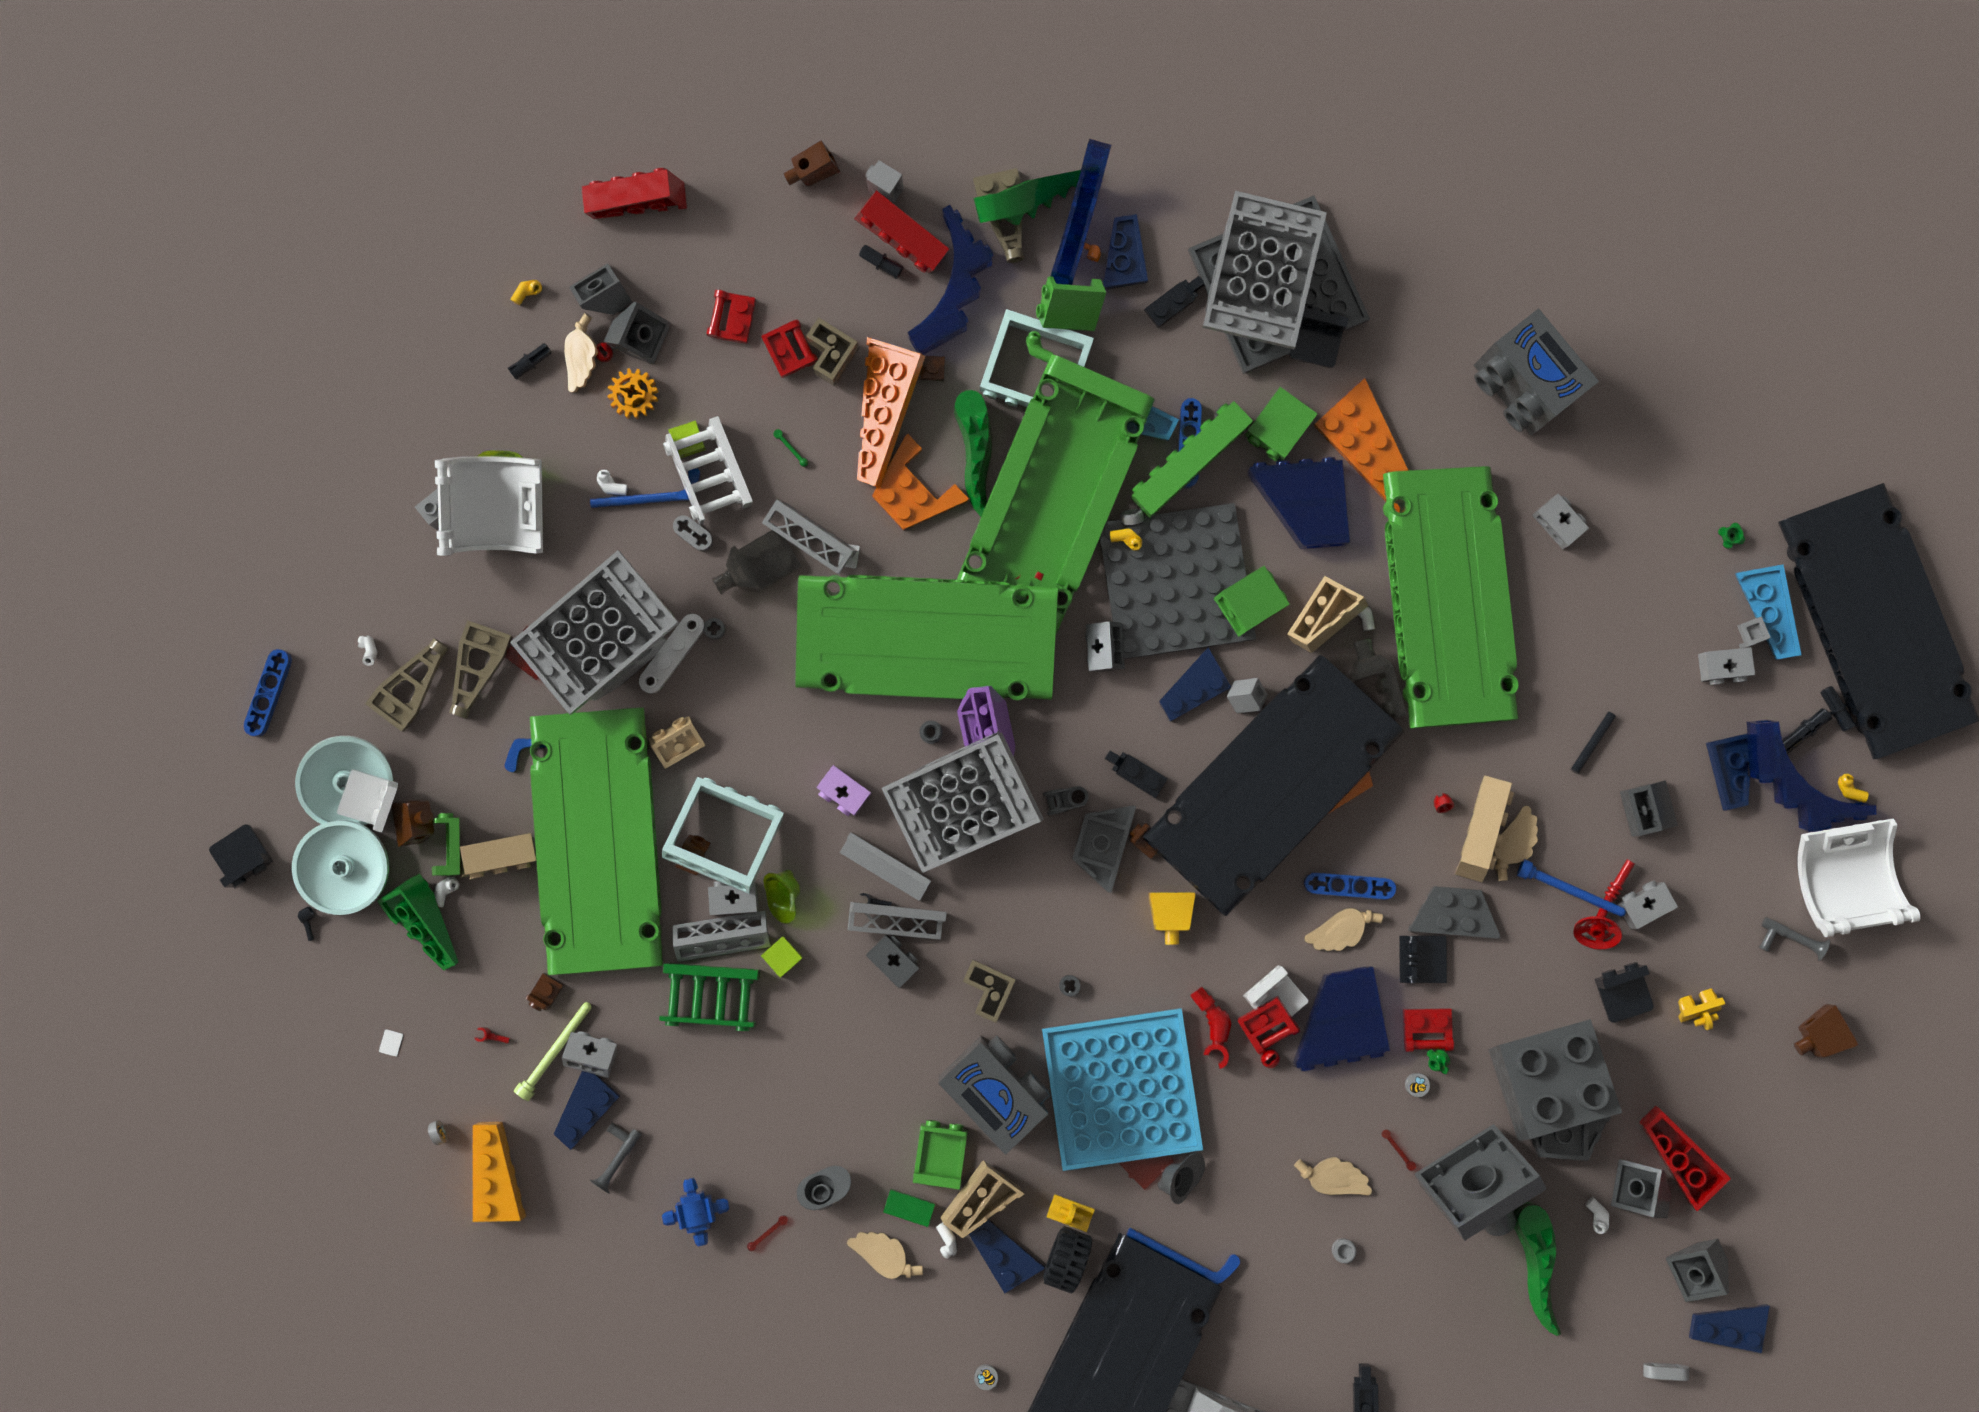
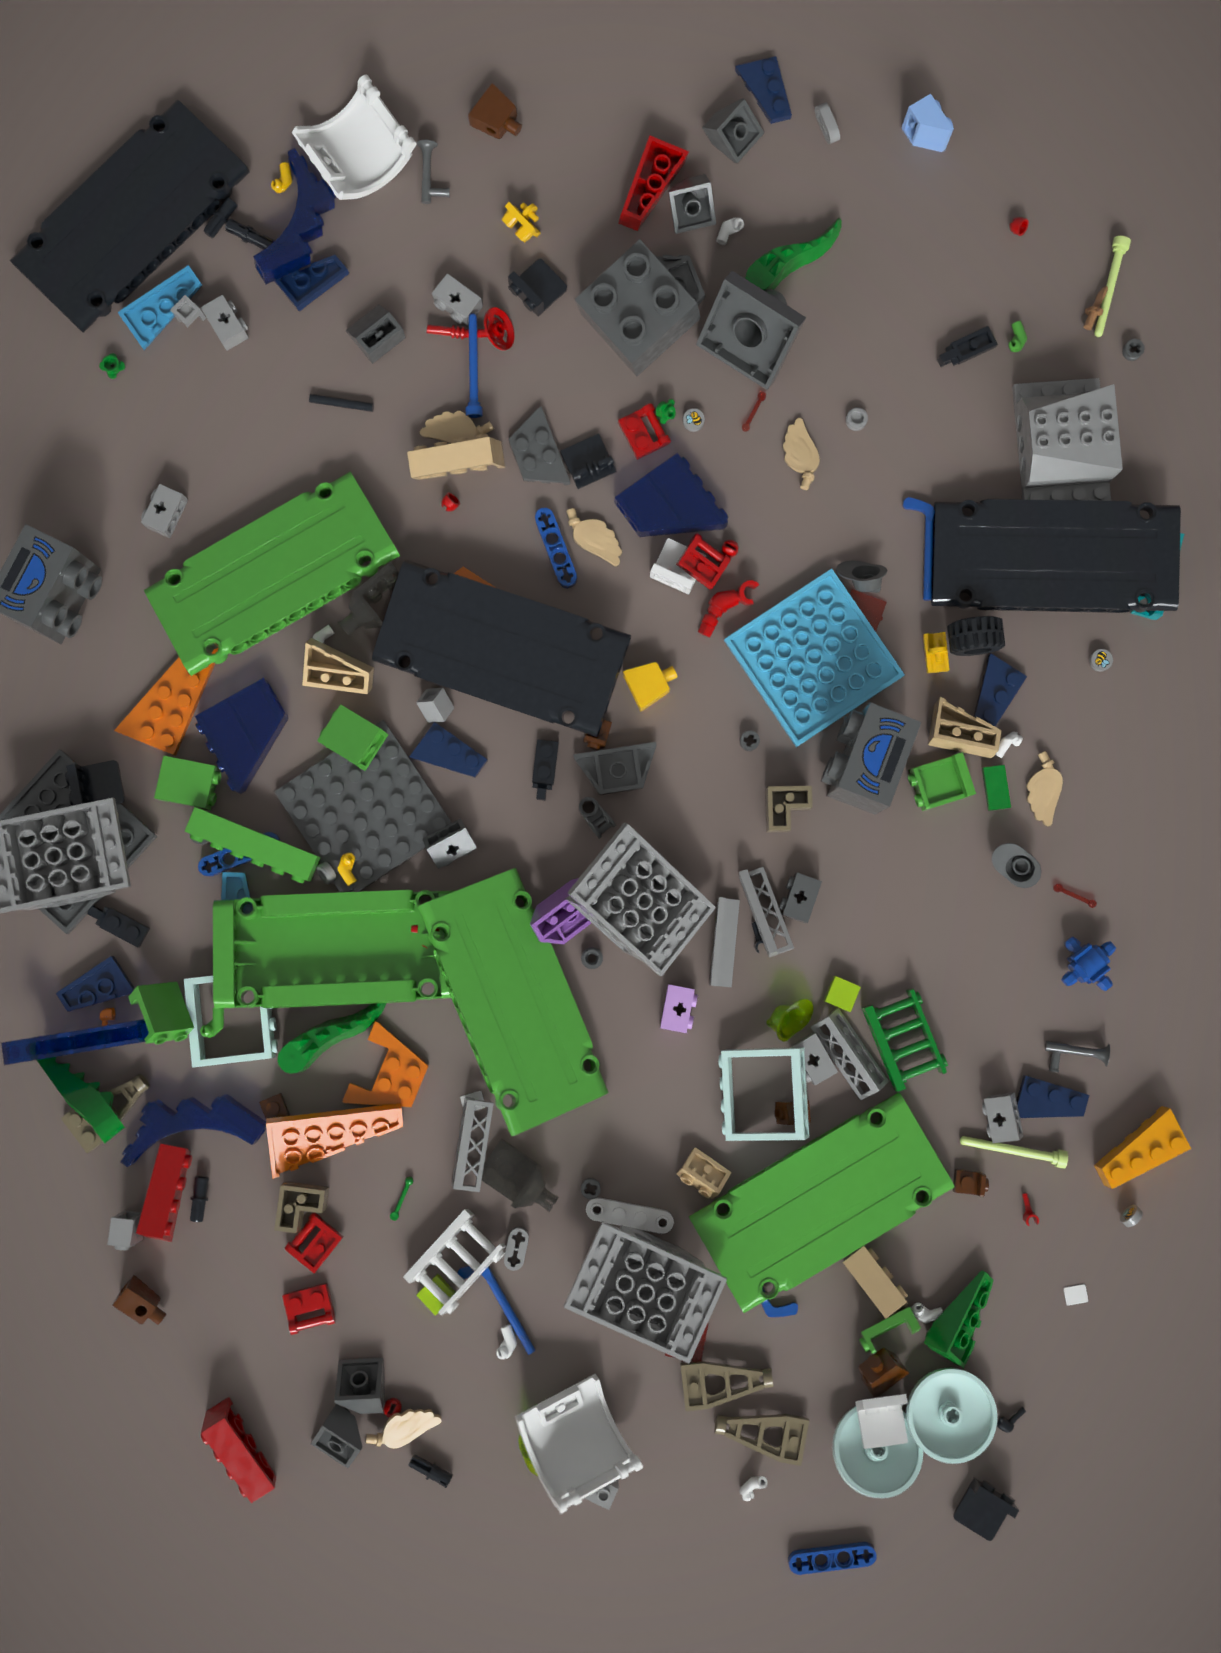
camera: 110 degrees left, 0 degrees up
yellow arm [510,280,542,306] -> none
light orange gear [607,368,659,419] -> none

